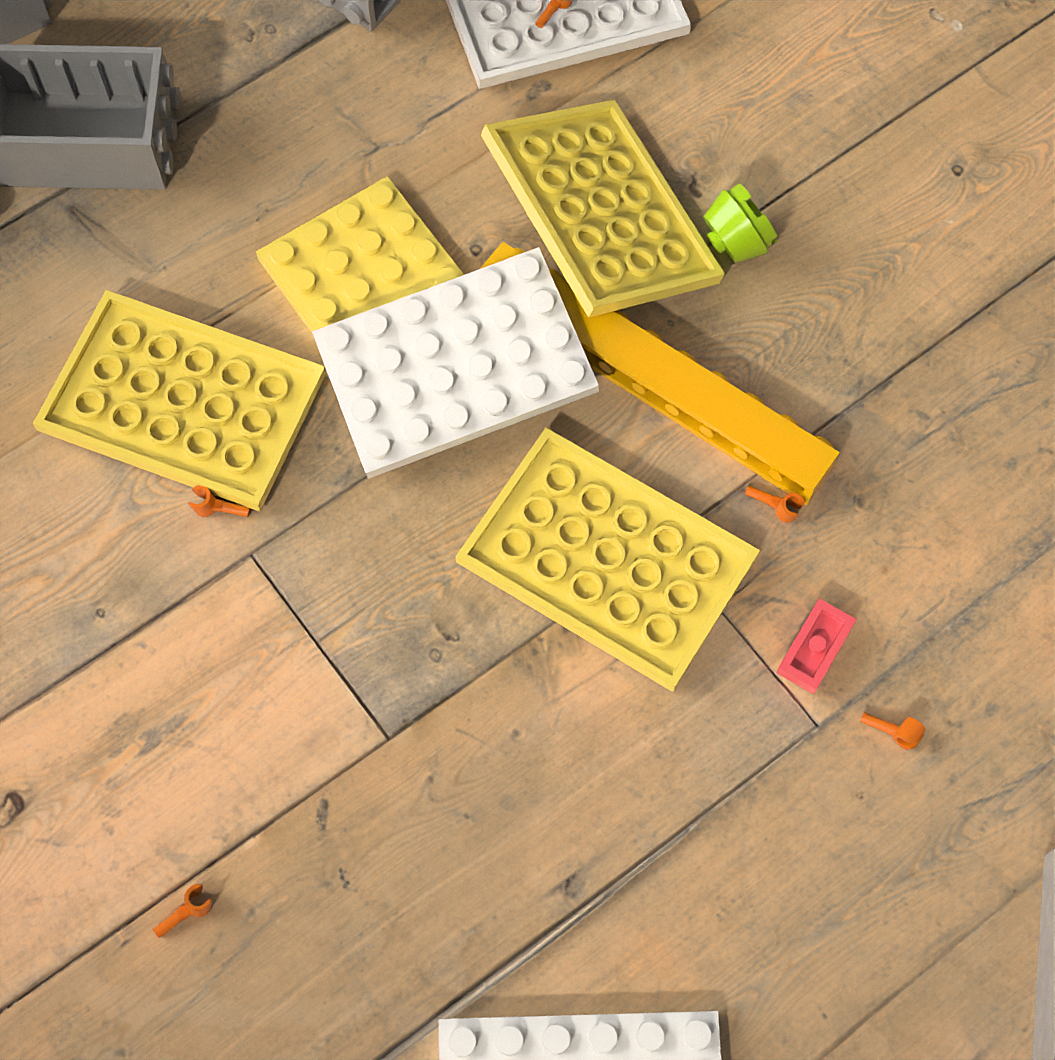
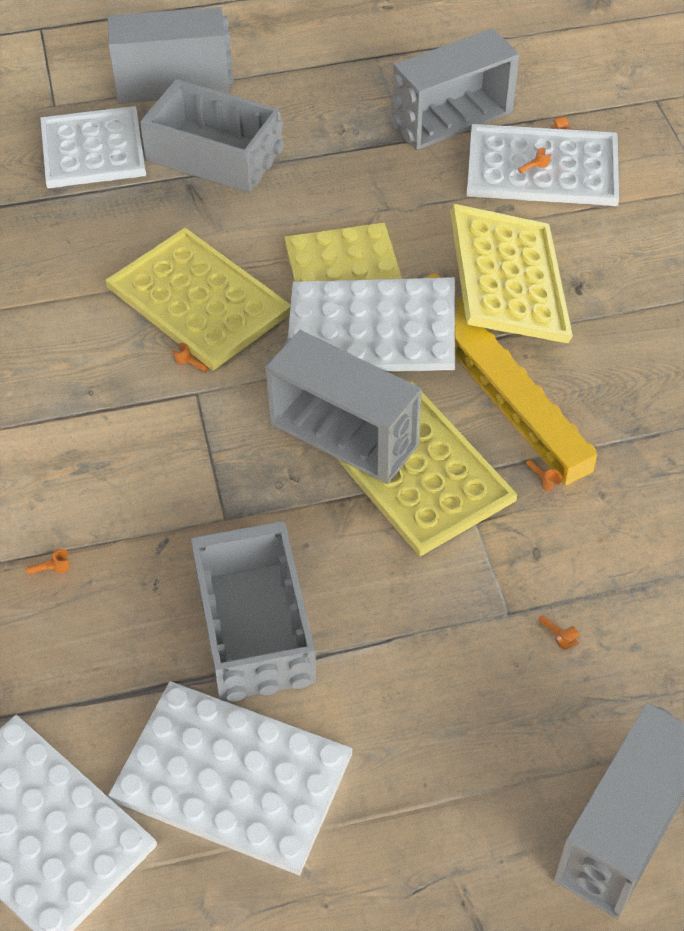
camera: 25 degrees right, 15 degrees down
lime cone [703,183,778,263] -> none
coral plate [776,598,857,694] -> none
none -> light grey container [191,521,317,702]
none -> light grey container [265,330,422,484]

